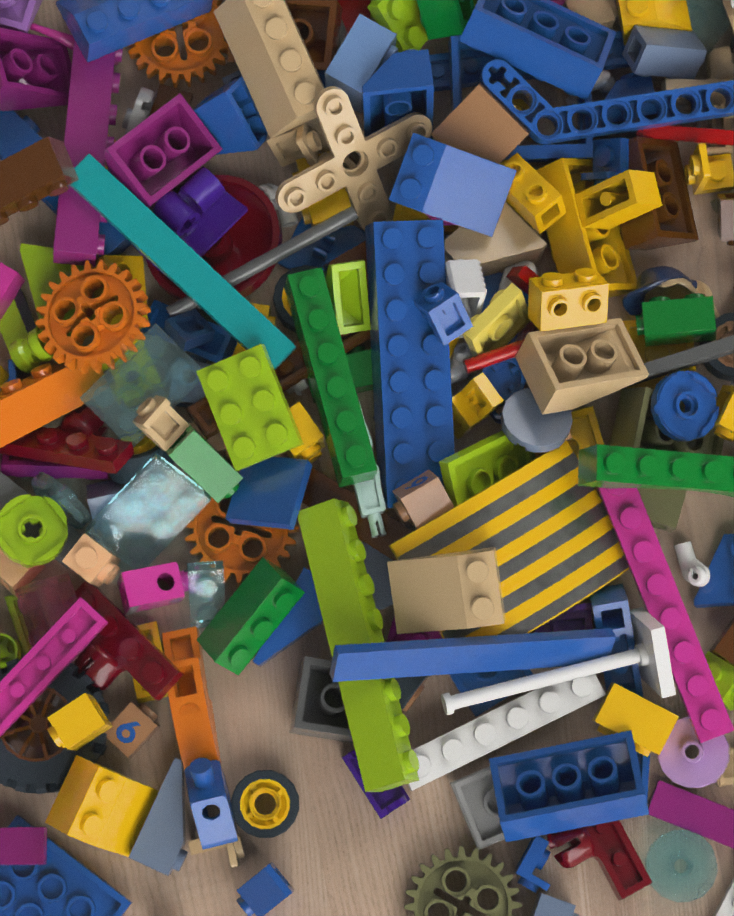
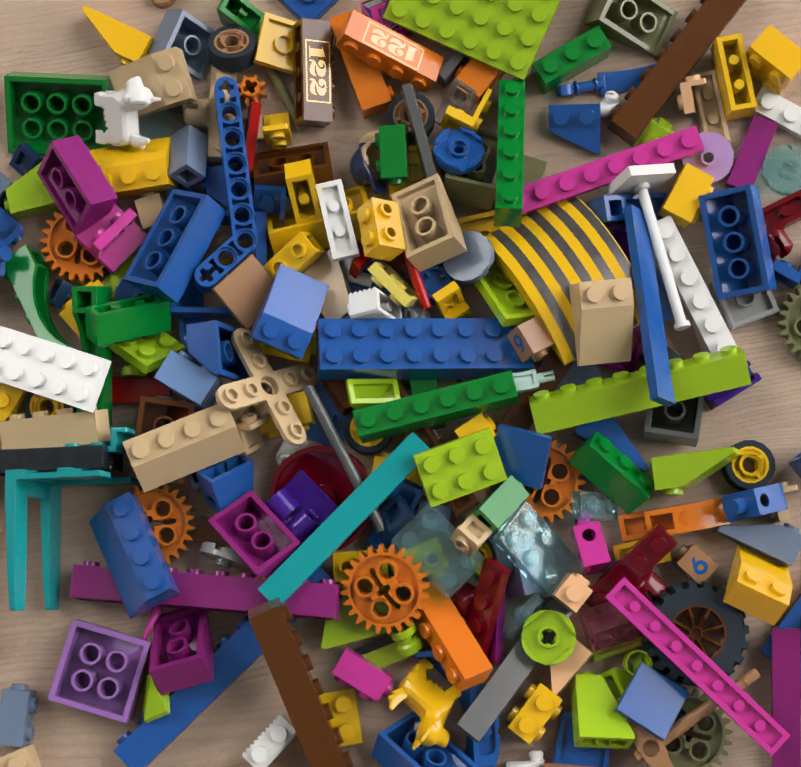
camera: 80 degrees left, 0 degrees up
yellow brick [47,693,113,751] -> none
blue bracket [413,282,473,346] -> none
white arm [674,541,710,587] -> none
none -> white plate [316,179,360,262]
none -> lime slope [651,447,740,497]

